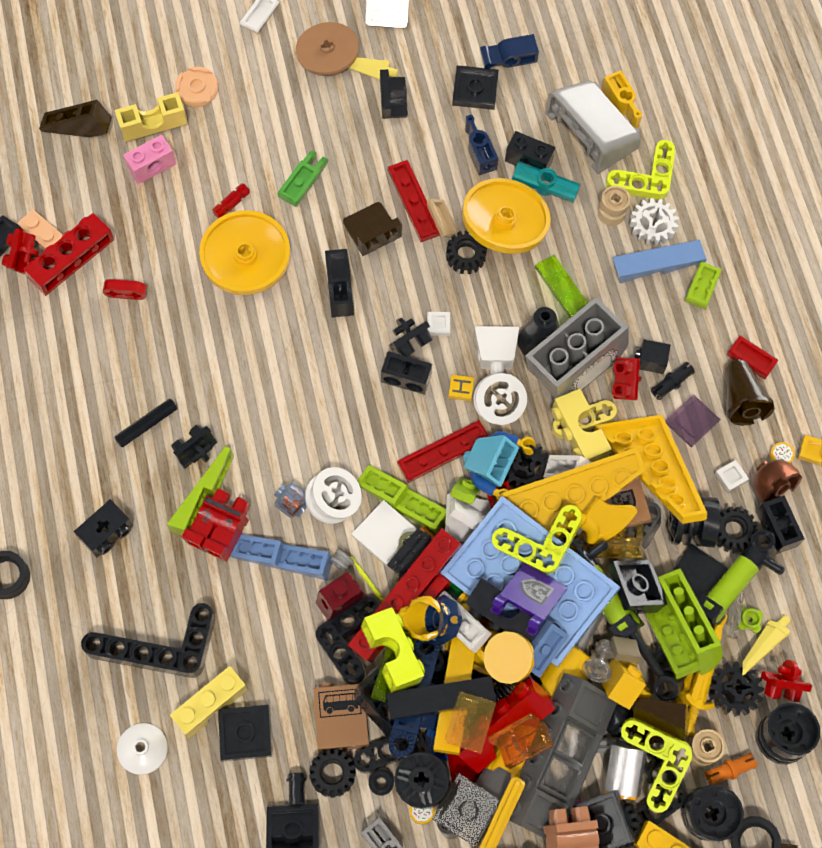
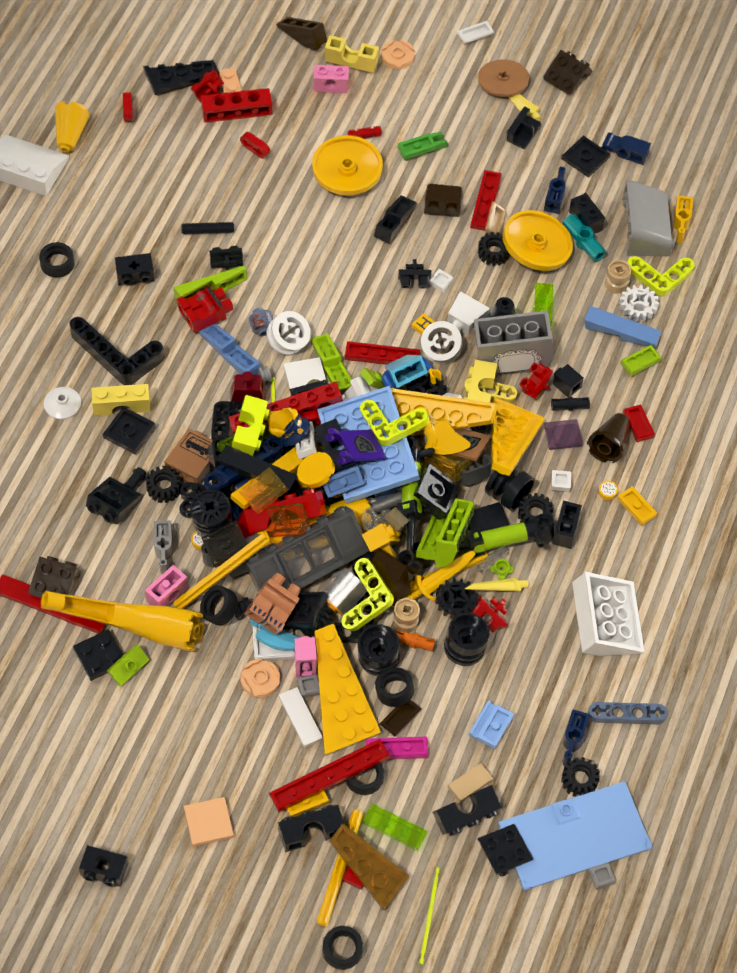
camera: 35 degrees right, 10 degrees down
black brick [381,351,432,395] -> none
copper cylinder [753,460,802,502] -> none

